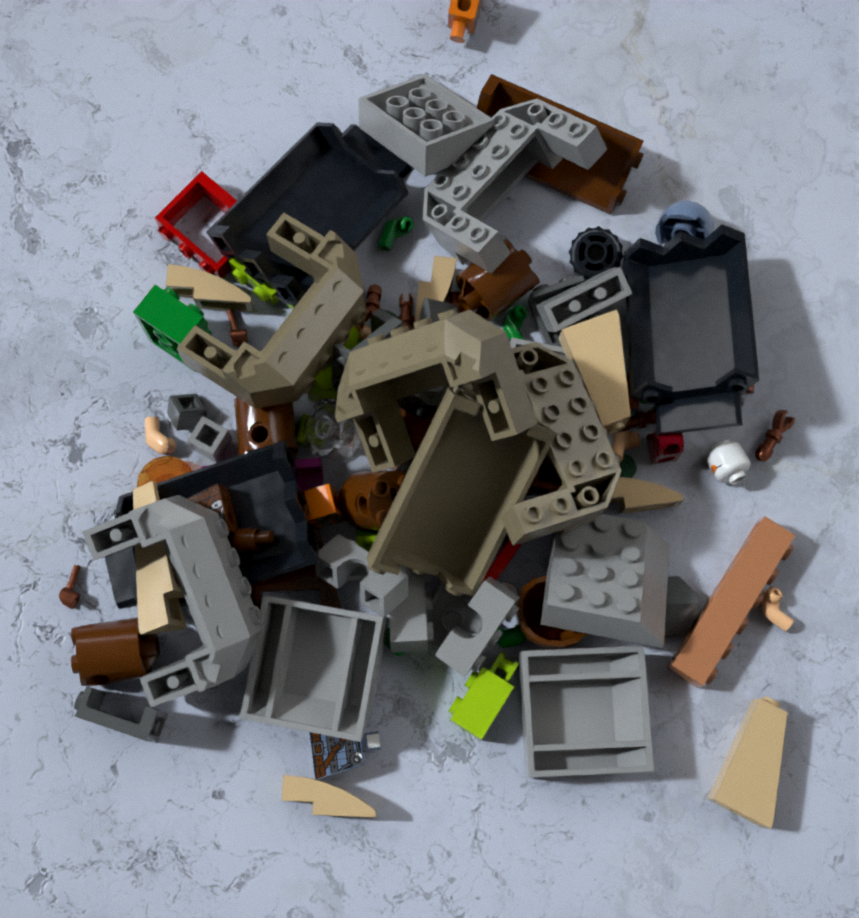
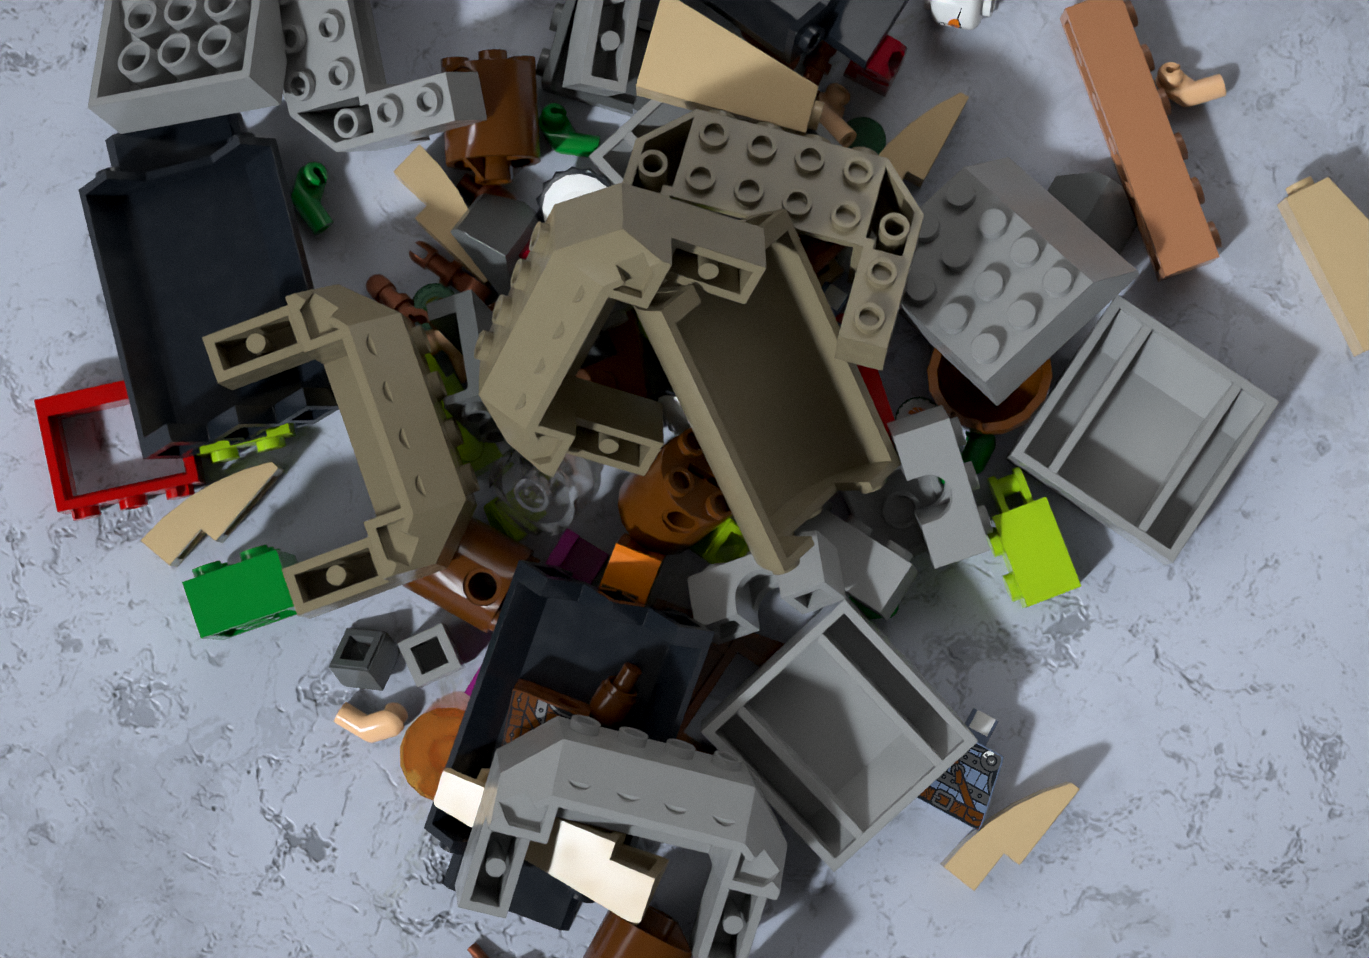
camera: 45 degrees left, 10 degrees up
copper hand [227,309,248,347] -> none

